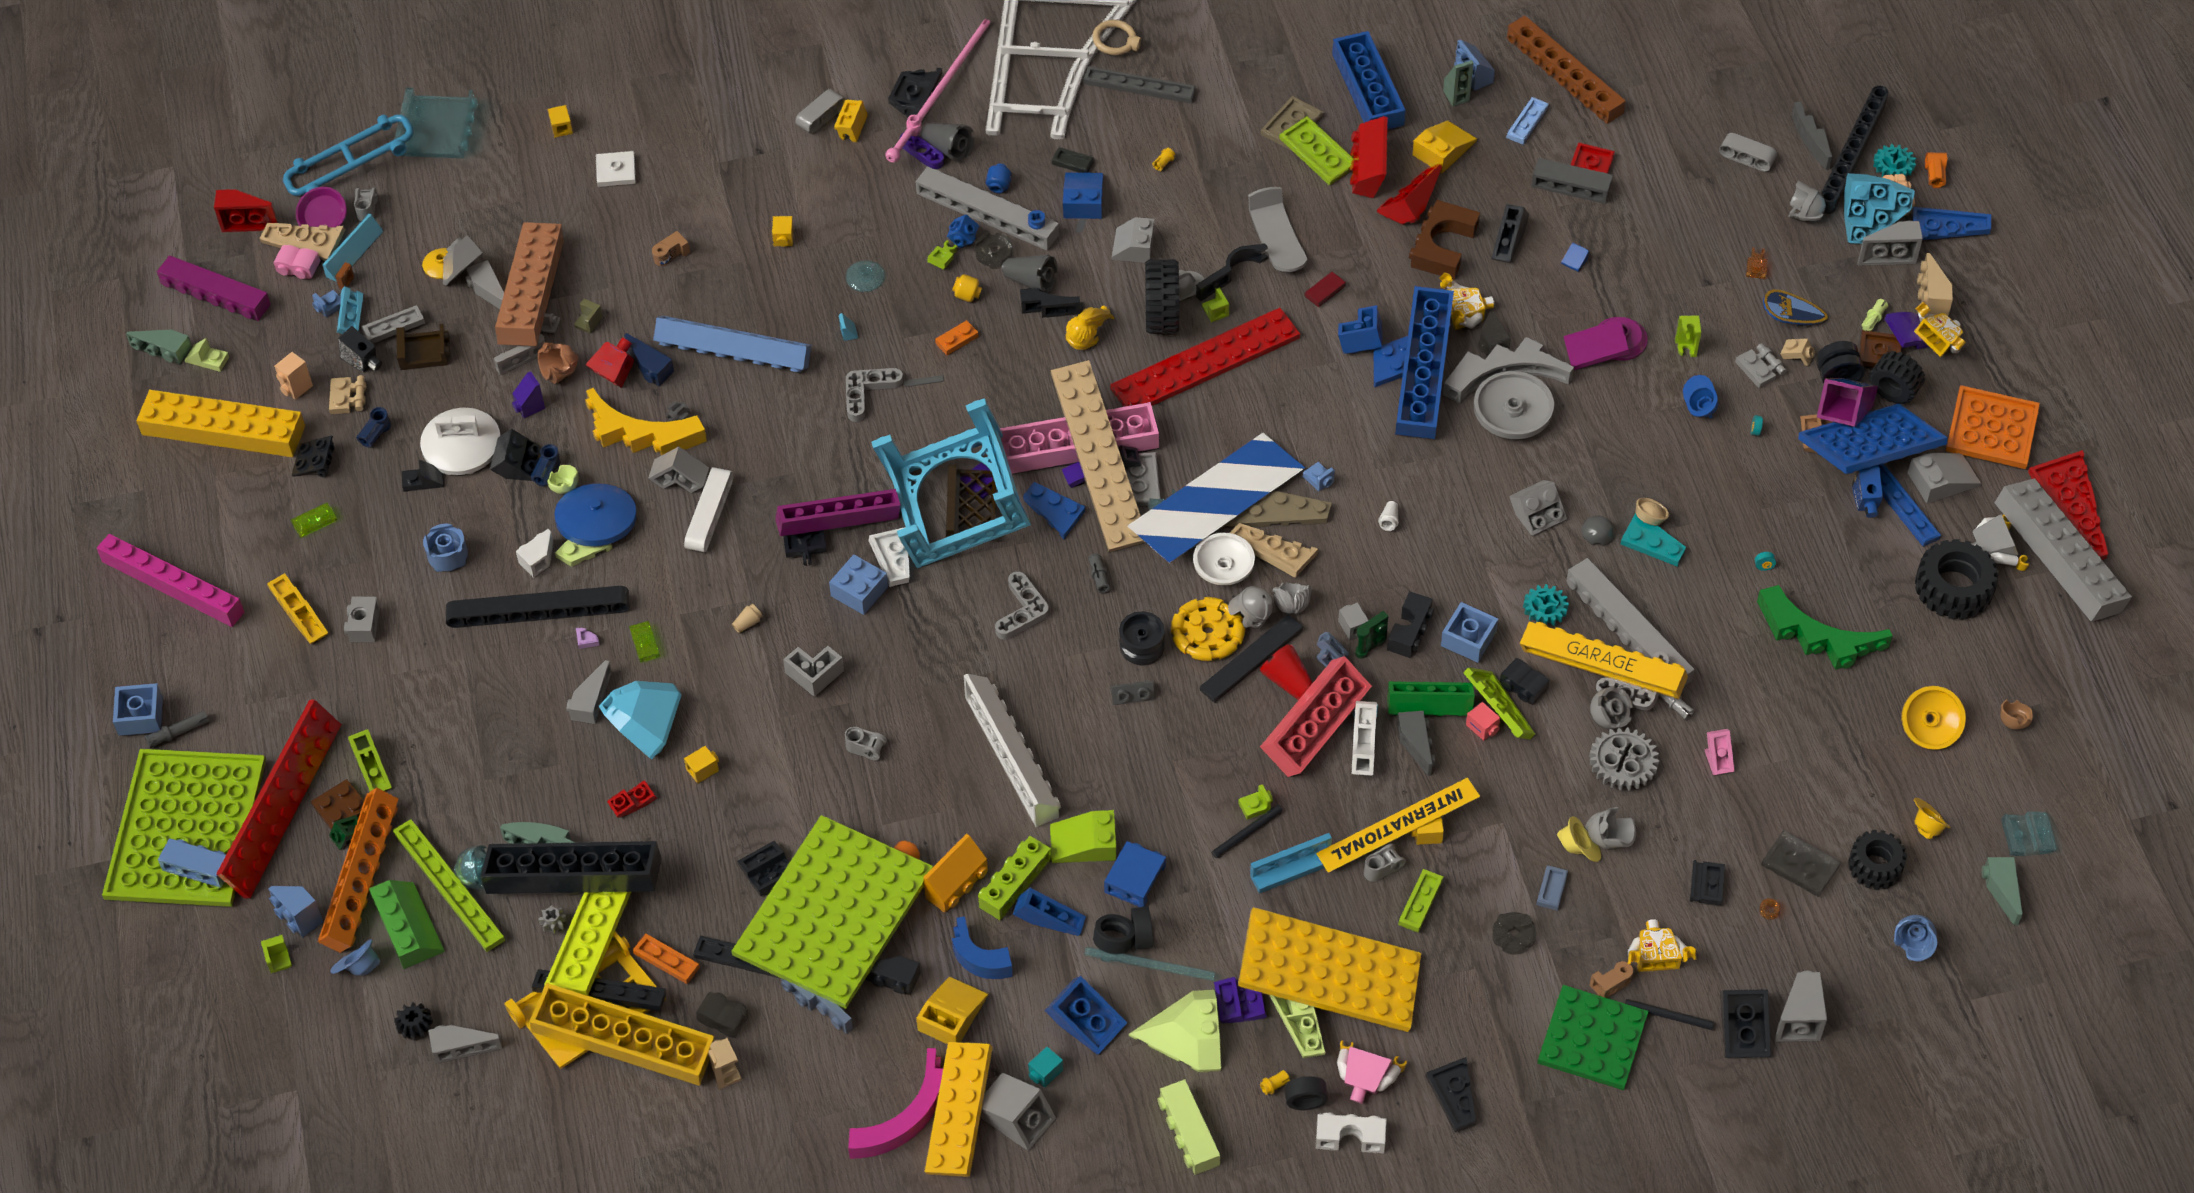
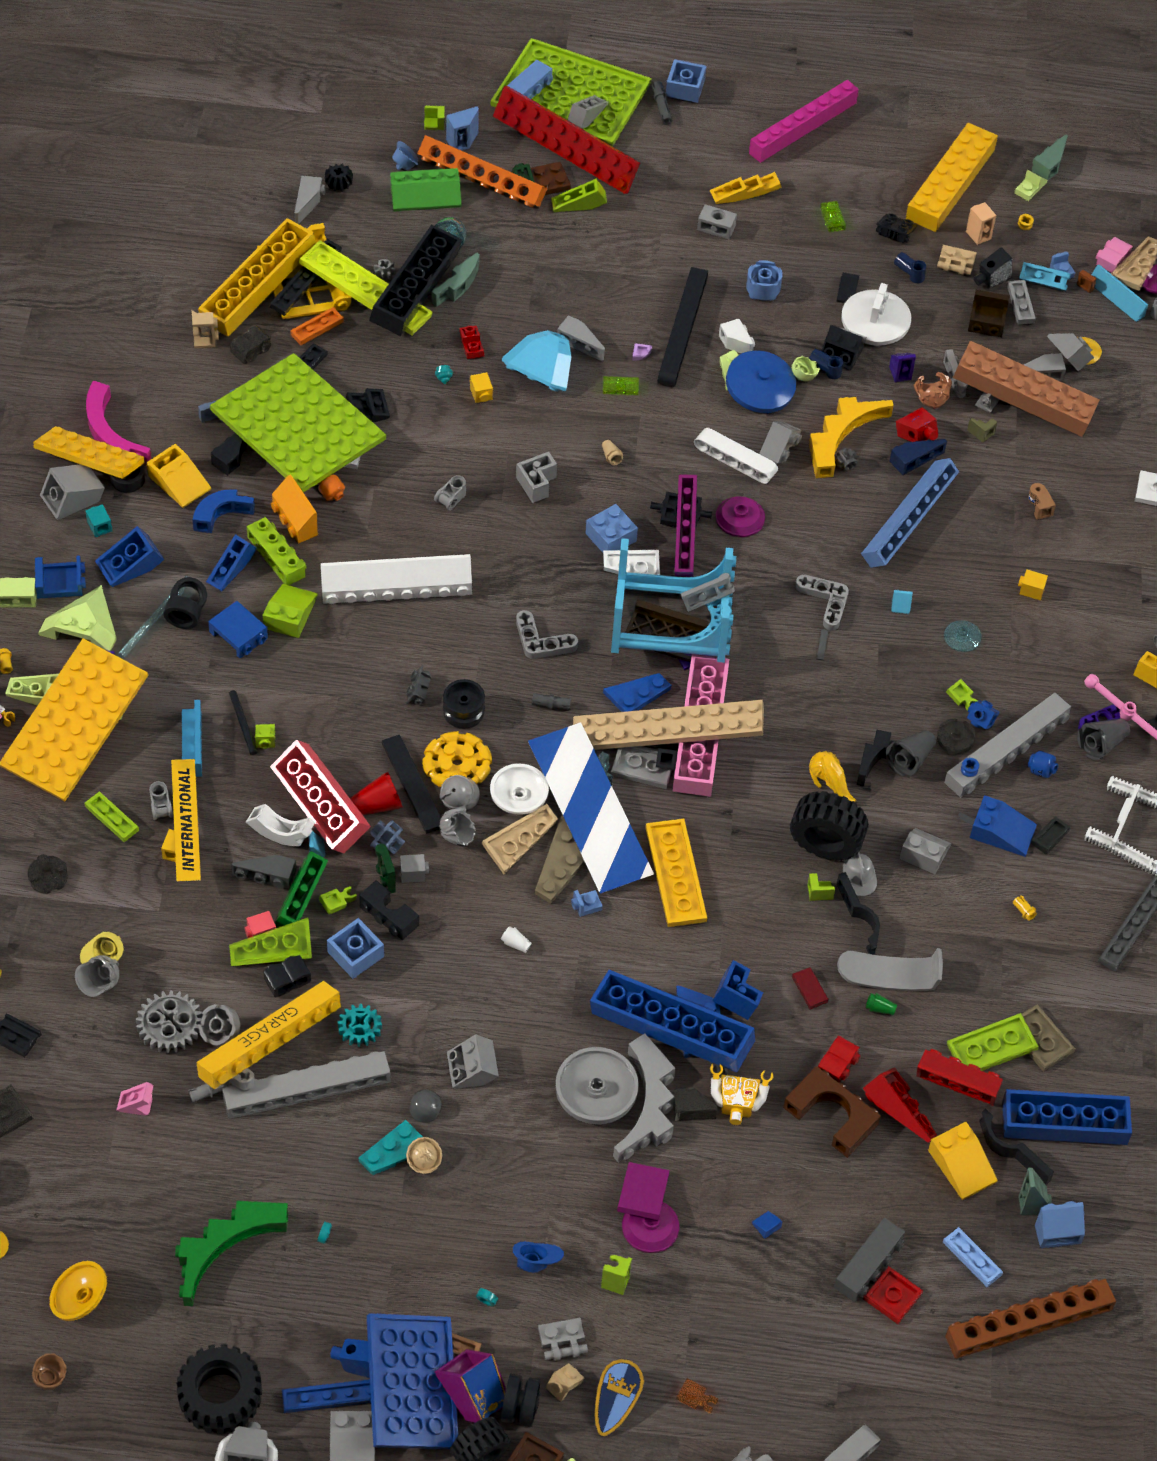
camera: 105 degrees right, 0 degrees up
magenta brick [157,255,271,321] -> none
lime plate [393,819,505,952] -> none
orange plate [935,320,979,356] -> none
yellow head [952,274,982,302] -> none
red plate [1110,307,1300,407] -> none
black slope [1491,204,1529,263] -> none
sand blue tile [1536,865,1568,911] -> none
none -> blue panel [35,556,86,599]
none -> lime plate [319,886,357,915]
none -> teal plate [435,365,453,384]
none -> light grey slope [568,95,608,129]
none -> yellow plate [645,819,707,927]
none -> light grey plate [680,573,735,612]
none -> magenta piece [716,497,765,537]
none -> red brick [818,1035,861,1082]
none -> green cone [865,993,897,1015]
none -> black piece [979,1109,1054,1185]
none -> yellow bush [1018,214,1034,230]

